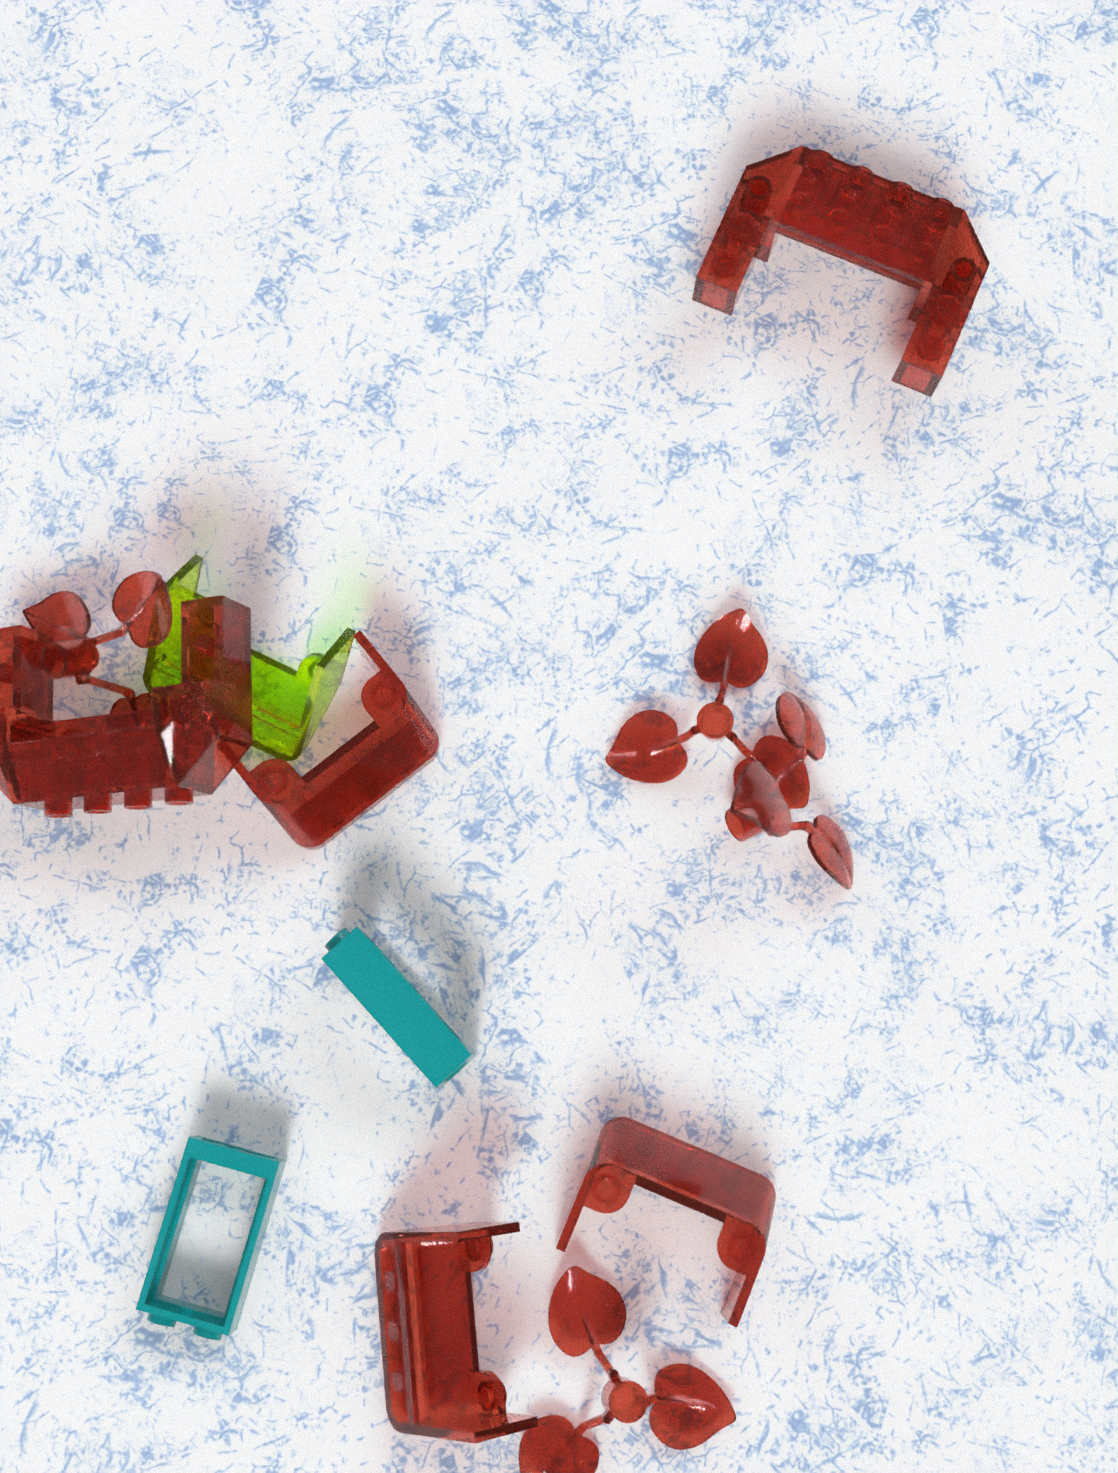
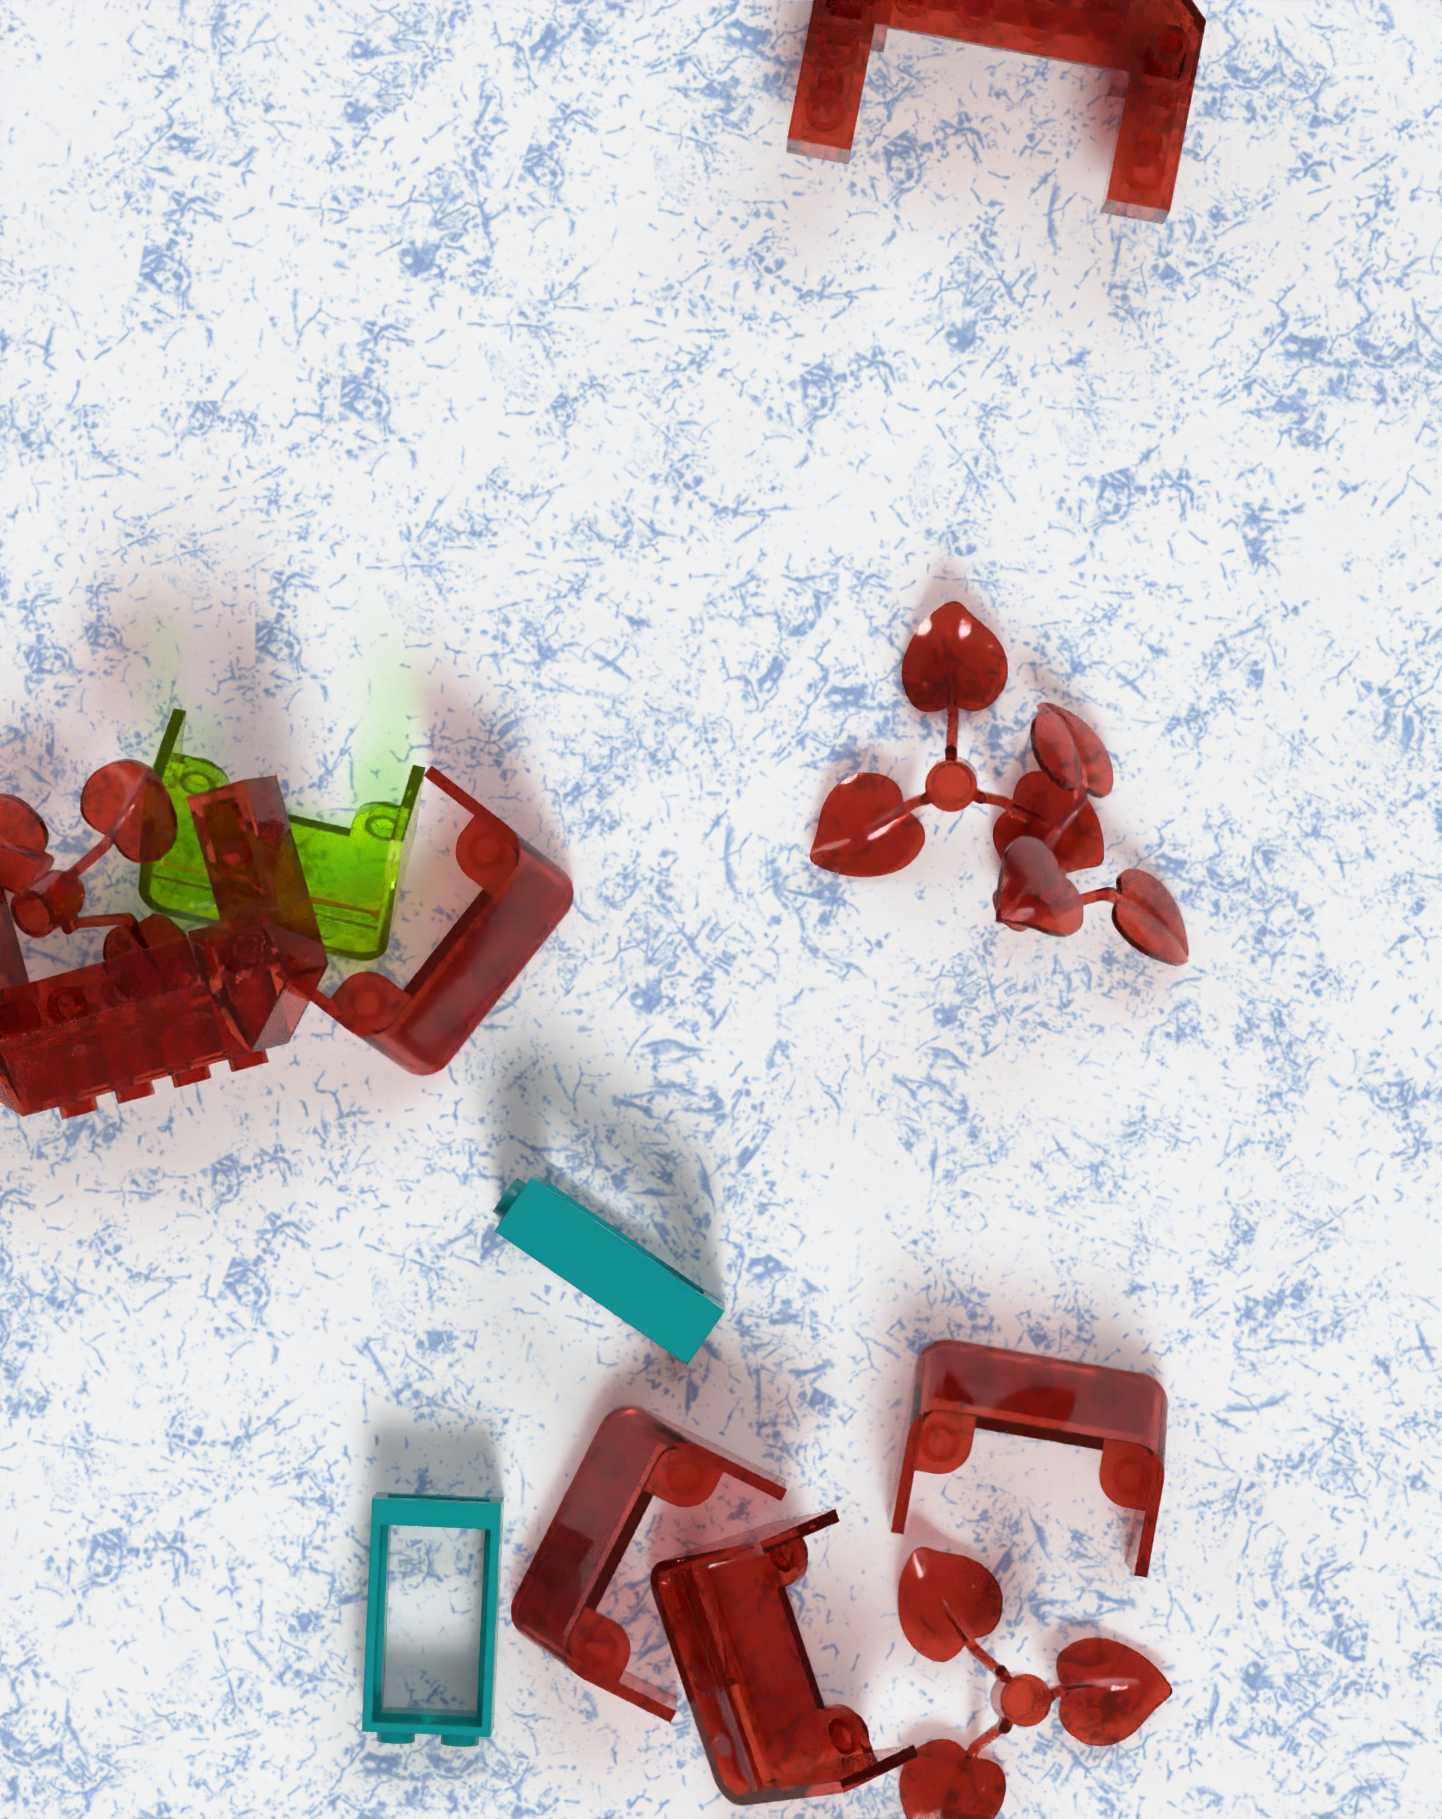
camera: 10 degrees left, 10 degrees up
none -> clear red windscreen [511,1405,787,1723]

